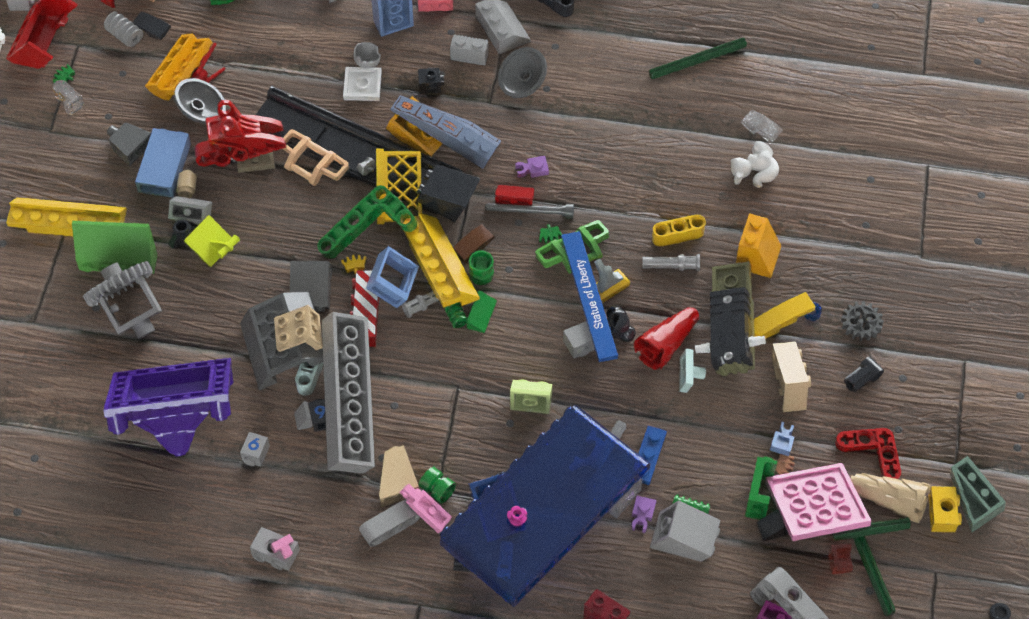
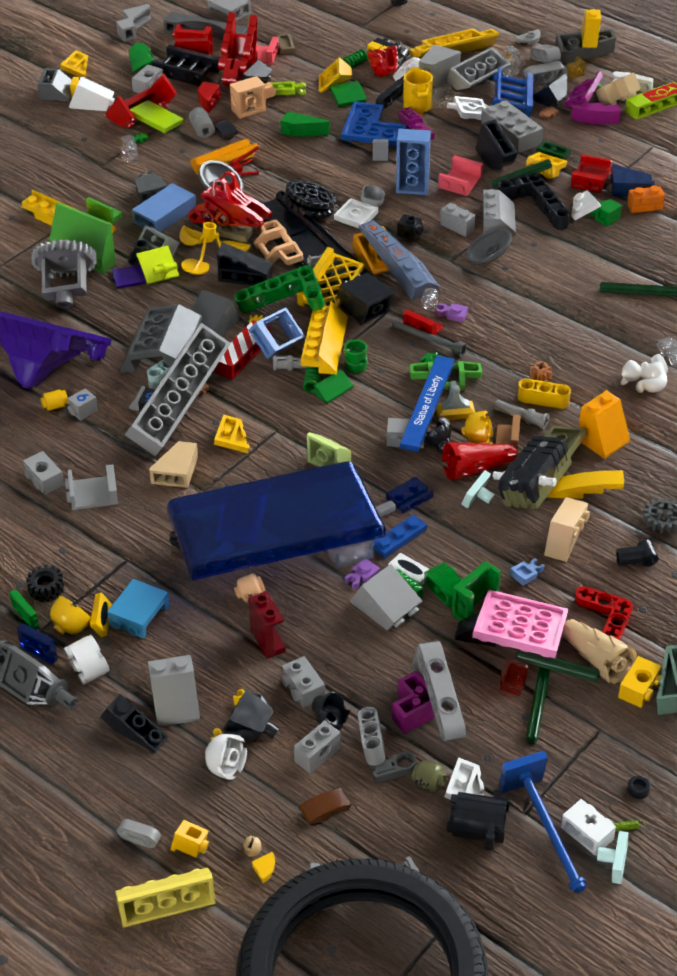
camera: 30 degrees right, 15 degrees down
tan brick [176,170,197,198] -> none
bright pink tile [270,534,294,559] -> none
tan bracket [274,305,323,352] -> none
light grey beam [359,500,420,547] -> none
bright pink hinge [399,484,452,533] -> none
green wheel [418,466,457,504] -> none
reddish brown slope [453,224,495,262] -> none
dark pink plate [507,506,527,526] -> none
nougat piece [773,454,795,475] -> none
clear blue bush [804,302,822,321] -> none
none -> yellow brick [40,389,68,411]
none -> light grey panel [65,464,118,510]
none -> bright green panel [86,197,123,225]
none -> dark purple piece [112,265,146,289]
none -> lime tile [130,100,183,133]
none -> yellow plant [179,222,251,275]
none -> yellow wing [213,415,250,454]
none -> black wedge [217,242,272,286]
none -> light nougat head [234,573,266,603]
none -> black piece [283,180,337,218]
none -> clear blue plate [386,476,433,514]
none -> white tile [388,553,429,586]
none -> clear wheel [421,288,439,310]
none -> green brick [424,562,463,608]
none -> yellow cylinder [462,411,493,444]
none -> medium nougat panel [496,415,521,451]
none -> nougat gear [530,361,552,382]

